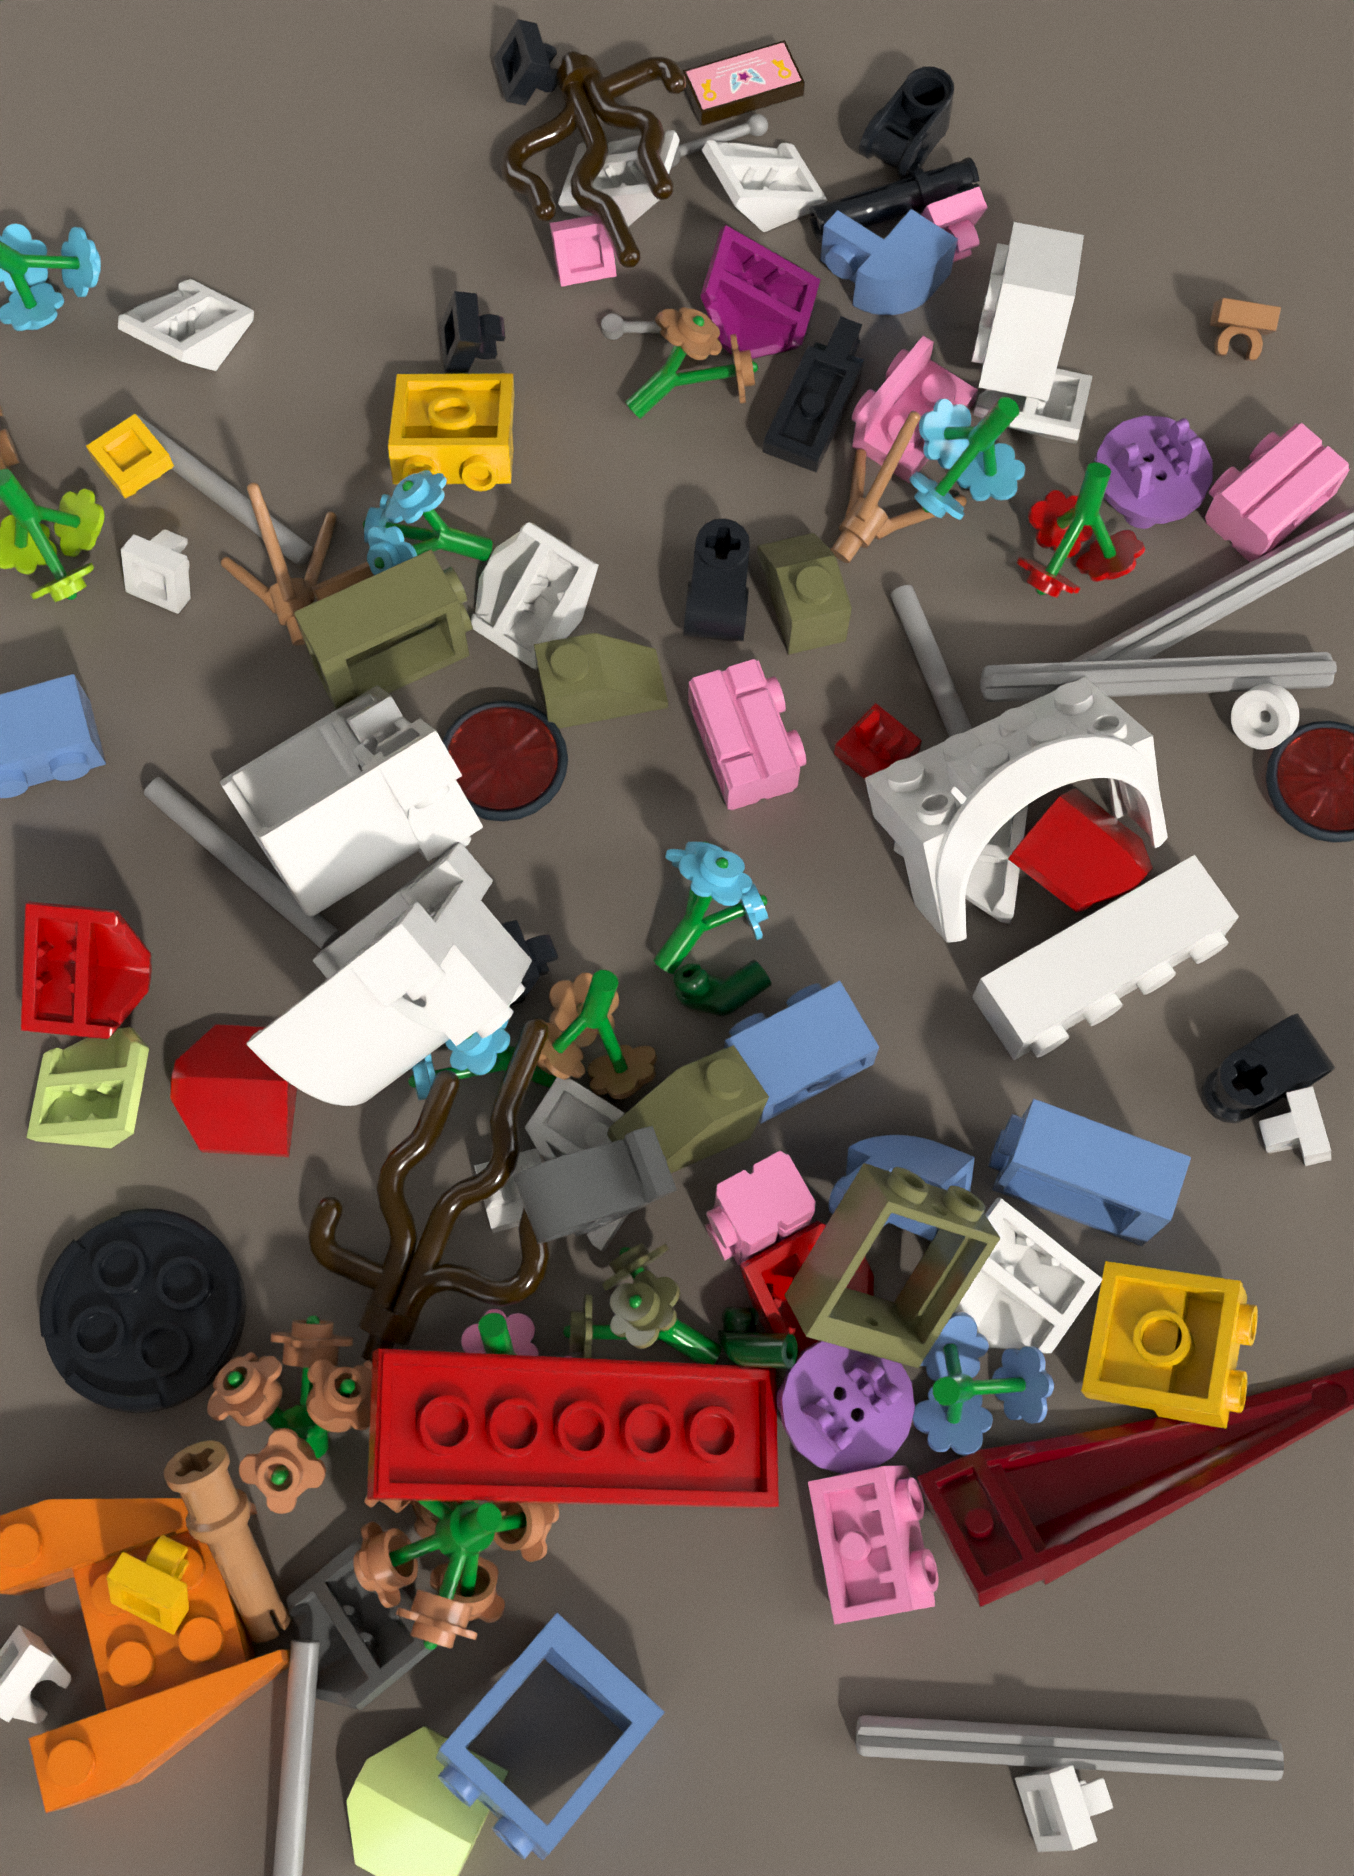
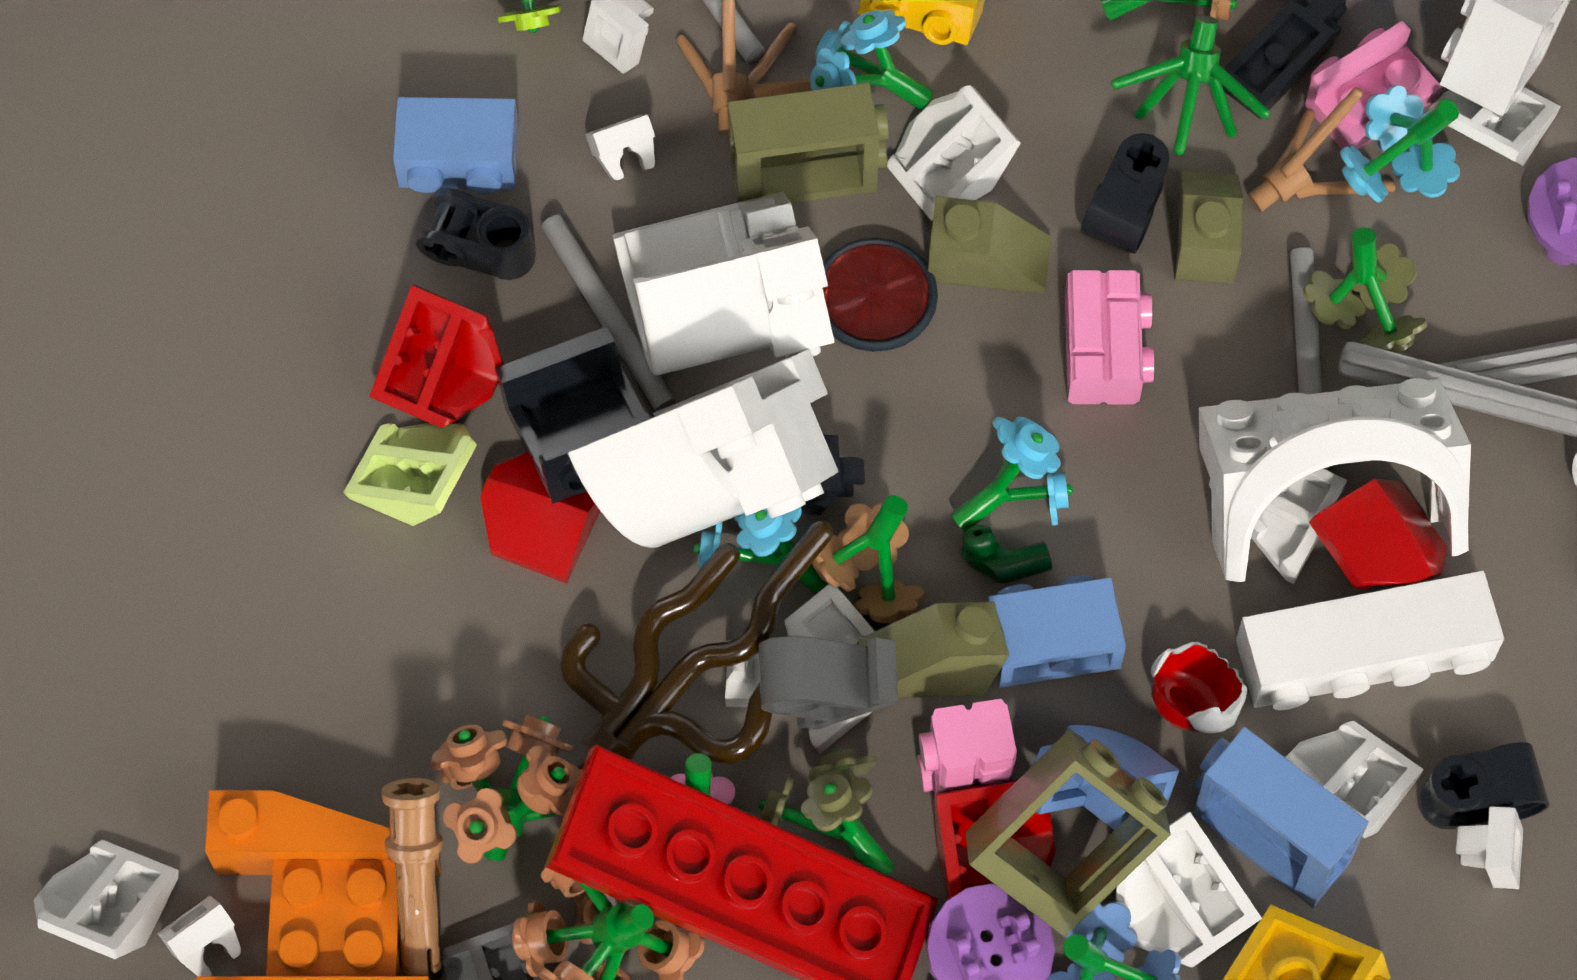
camera: 20 degrees right, 5 degrees down
black tile [40,1208,246,1413] -> none
yellow tile [107,1535,189,1635] -> none
dark green arm [718,1307,798,1369] -> none
red tile [834,703,922,779] -> none
red plant [1016,462,1145,598] -> none
none -> black piece [416,188,536,280]
none -> black panel [495,326,655,504]
none -> white tile [585,114,656,180]
none -> green plant [1111,15,1270,155]
none -> red hair [1151,642,1247,733]
none -> white slope [1285,721,1424,838]
none -> olive plant [1303,227,1427,353]

